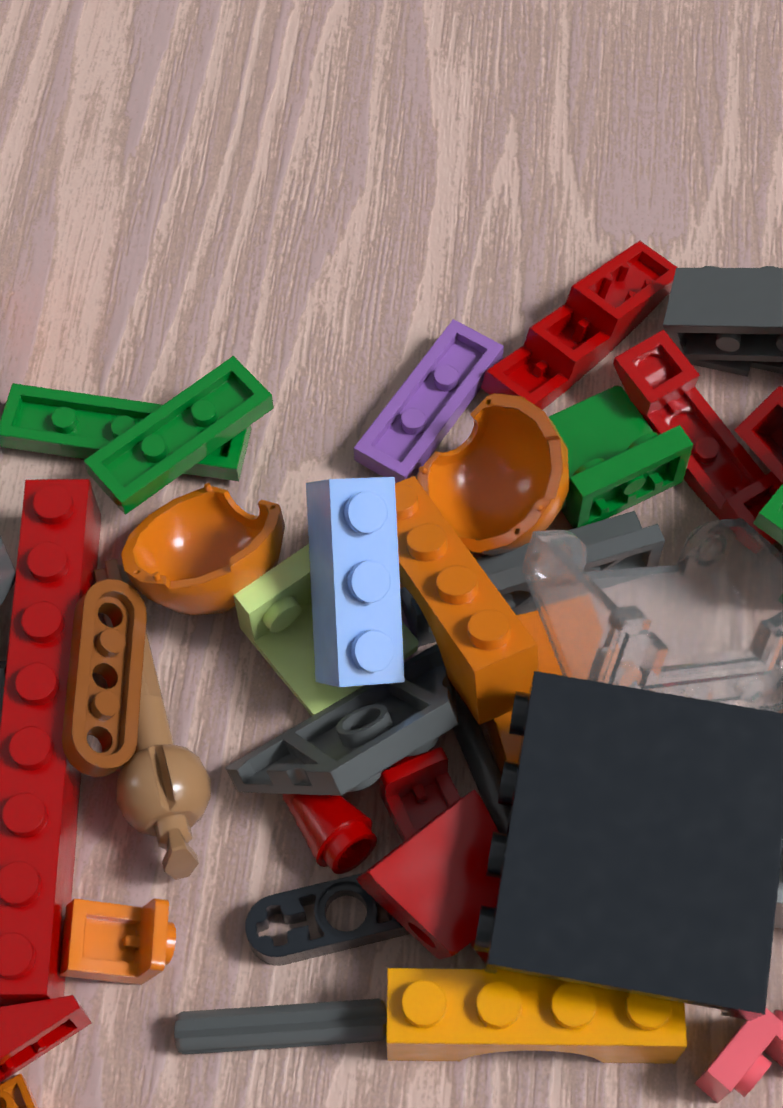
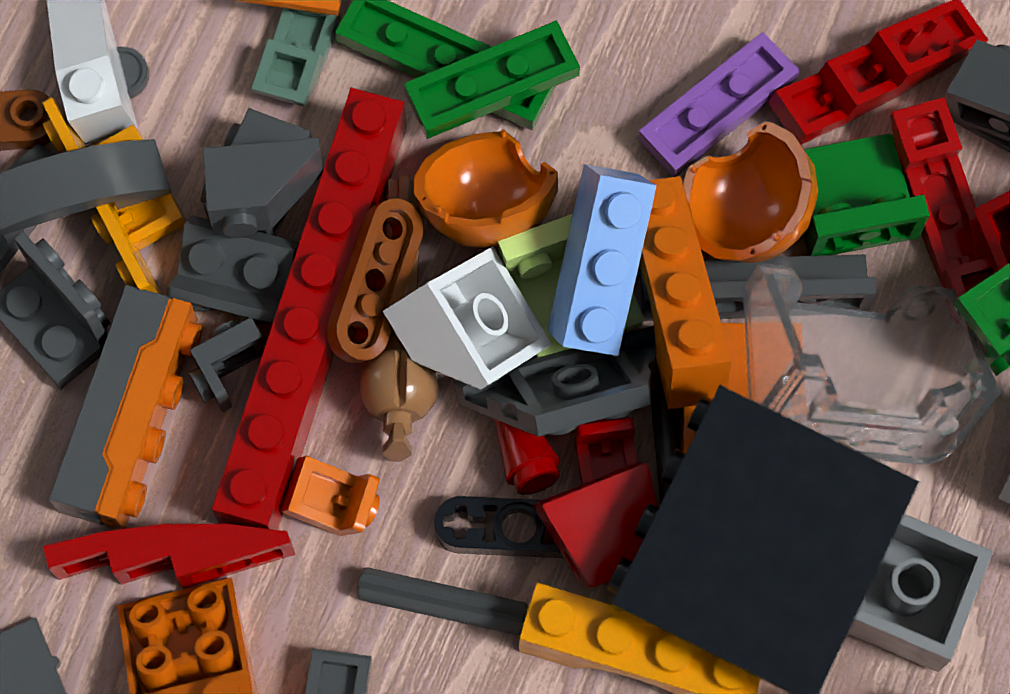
camera: 15 degrees right, 10 degrees up
none -> white slope [383,246,552,389]

